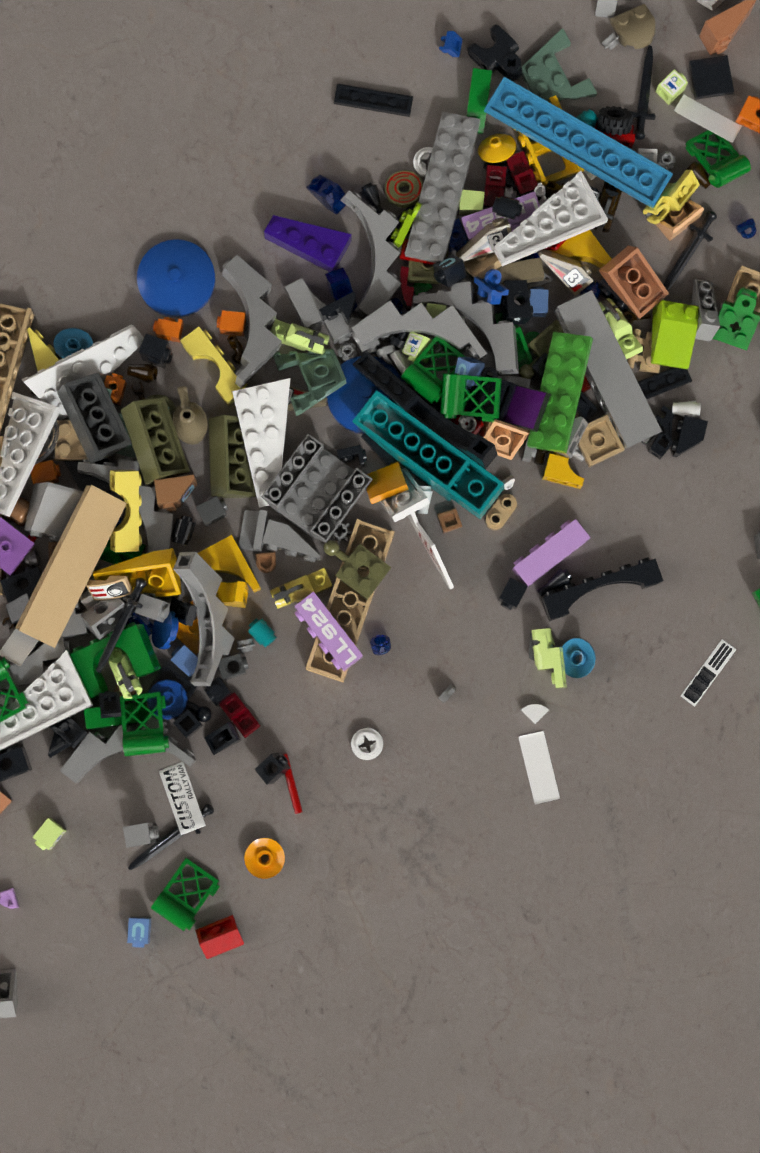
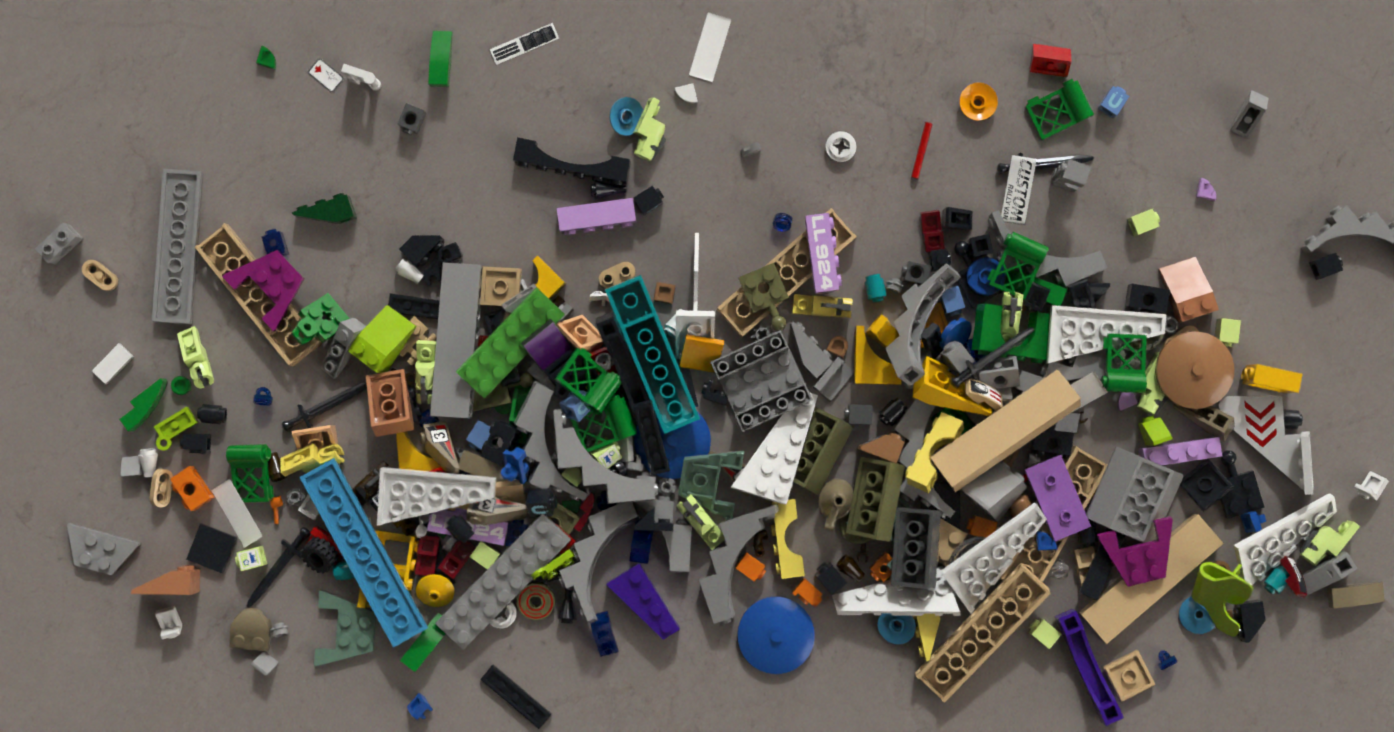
camera: 145 degrees left, 5 degrees up
black brick [255,753,290,785] -> none
black piece [467,24,522,81] -> none
none -> orange hand [270,496,283,524]

